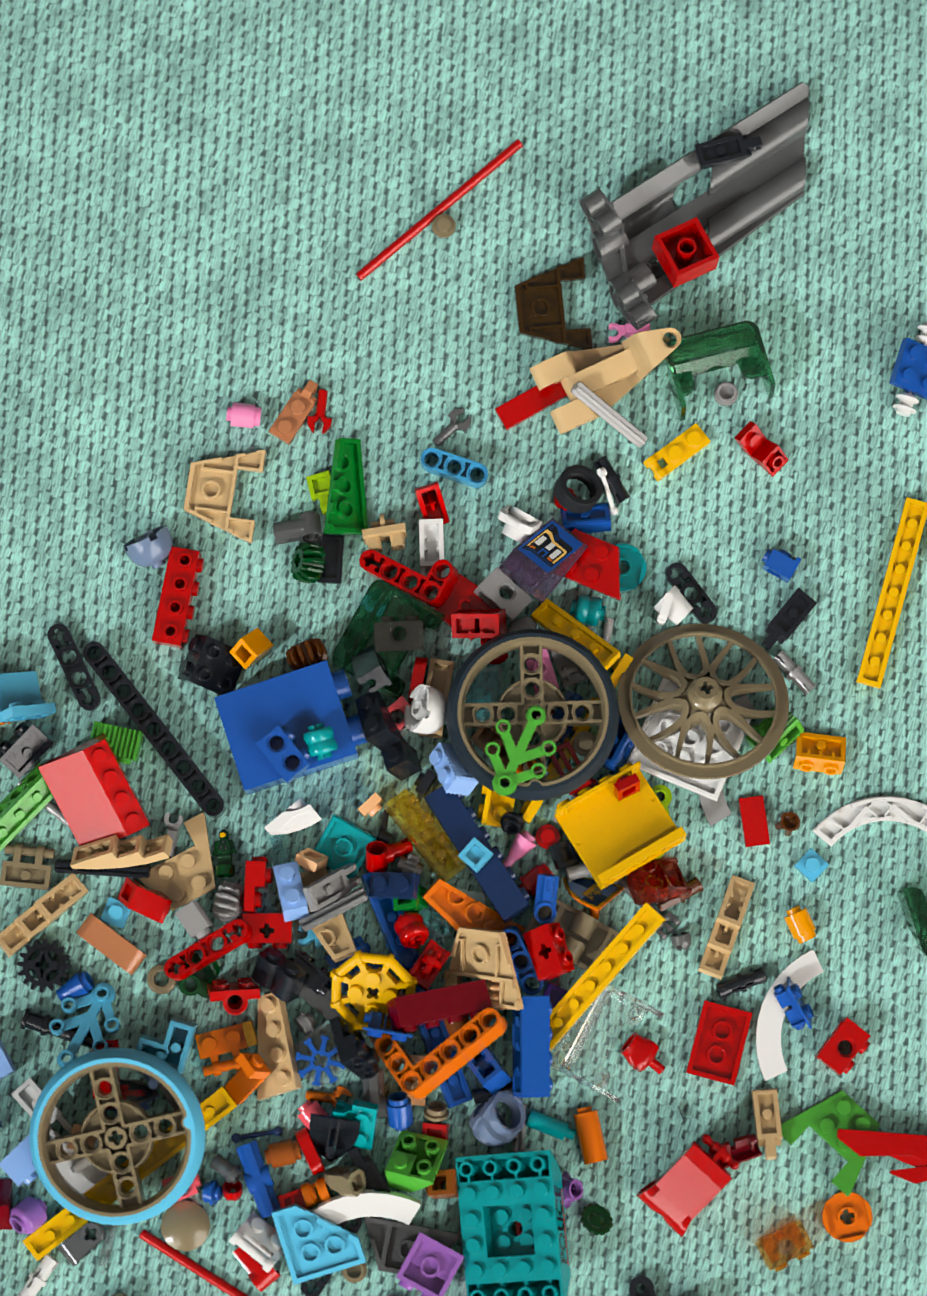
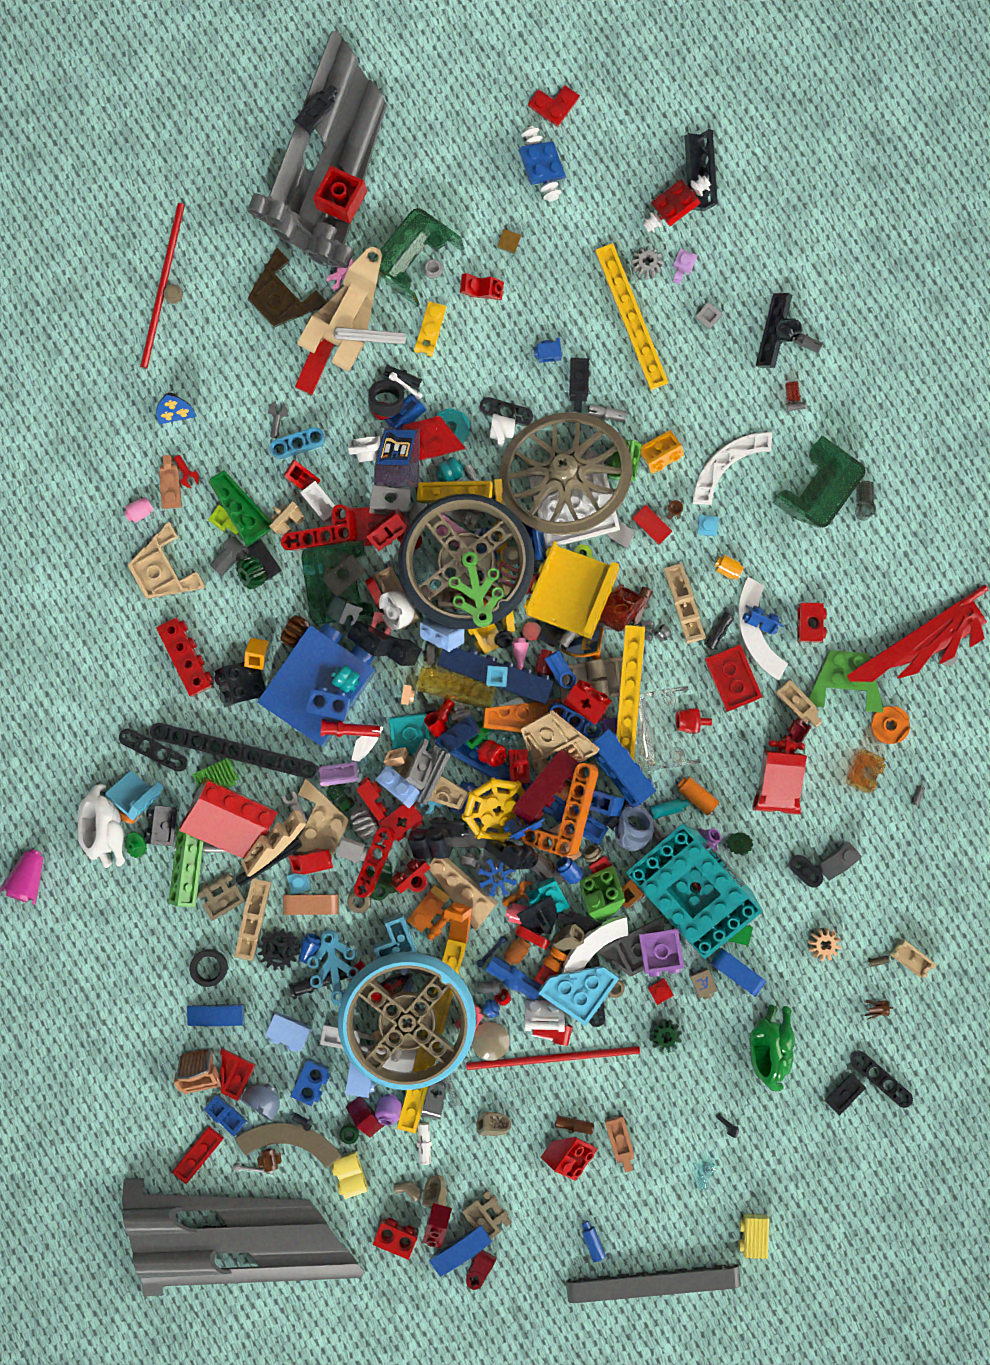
camera: 40 degrees left, 5 degrees up
sand blue cylinder [123,525,173,569] -> none
red plate [614,773,640,801] -> none
none -> blue shield [156,393,197,425]
none -> lavender plate [318,762,359,786]
none -> red pin [321,719,381,738]
none -> pearl gold tile [497,229,521,254]

